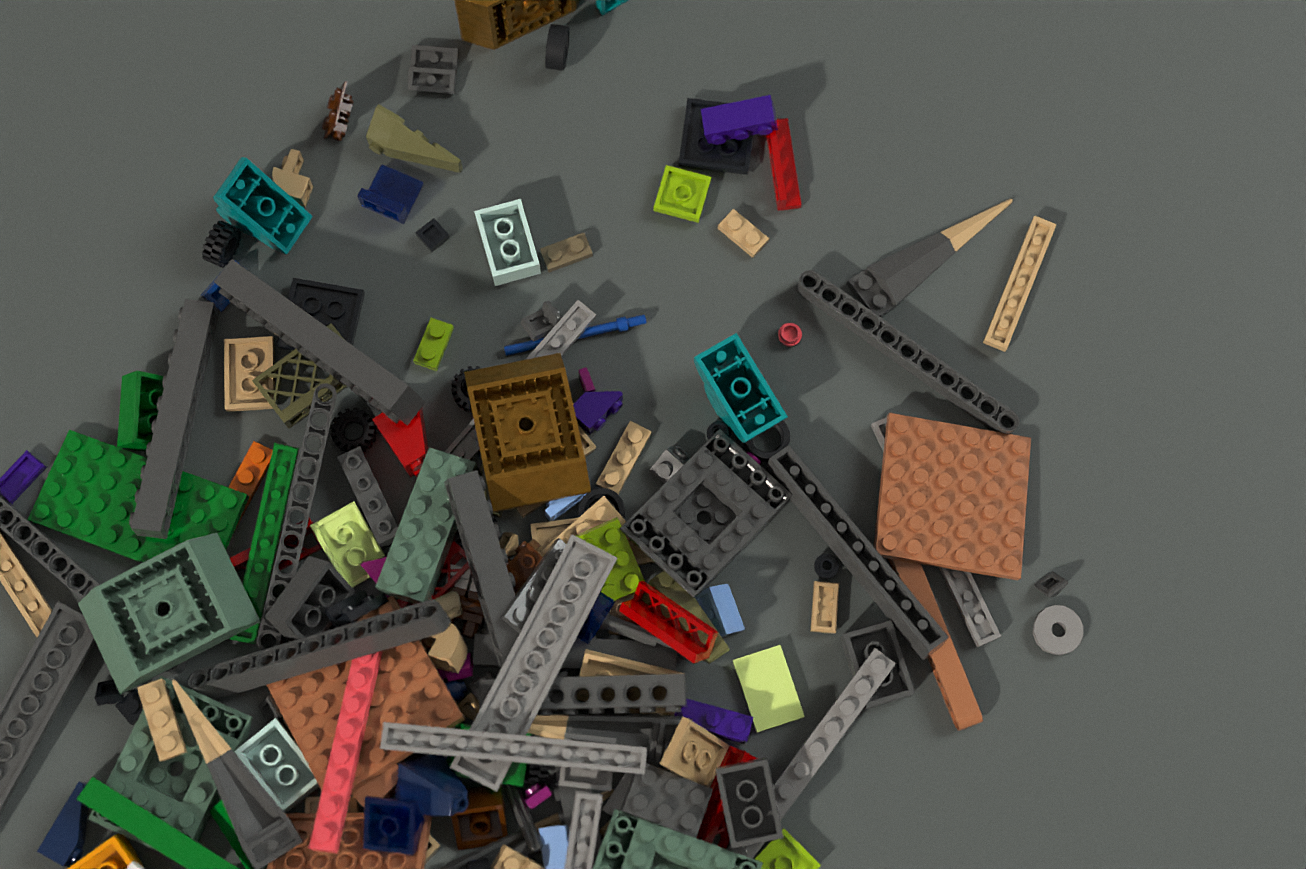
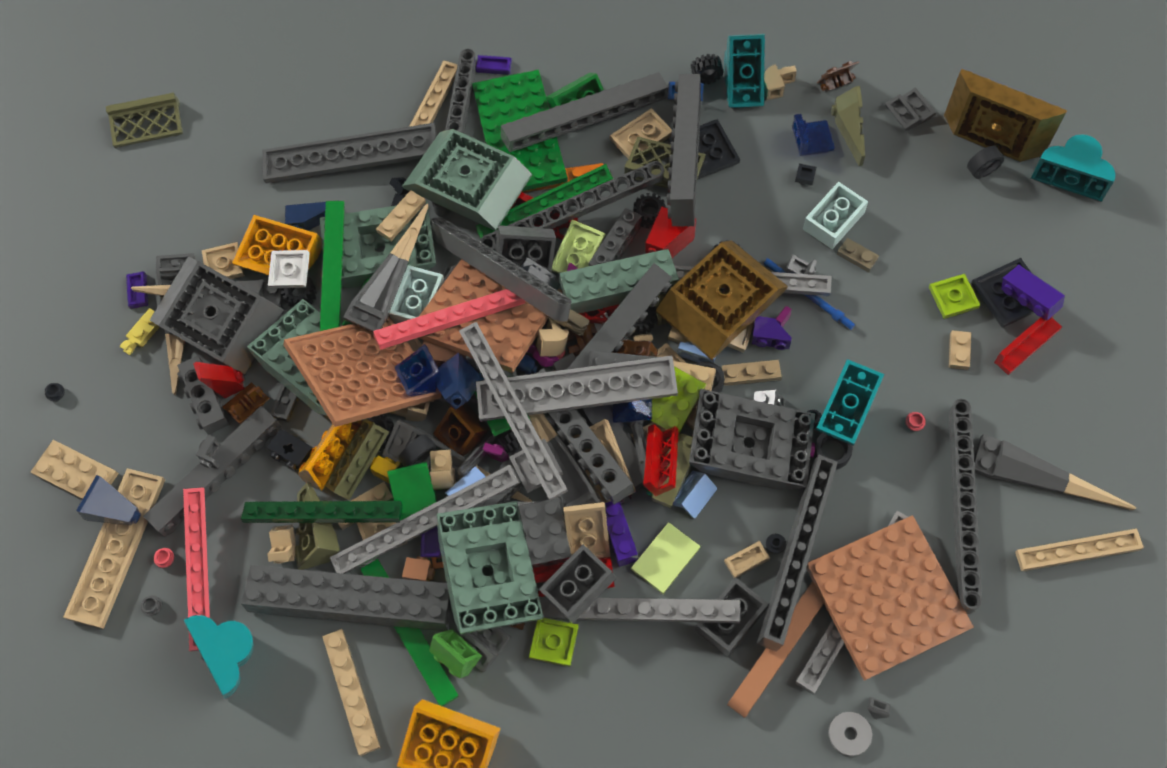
camera: 65 degrees right, 10 degrees down
lime plate [413,318,454,371] -> none

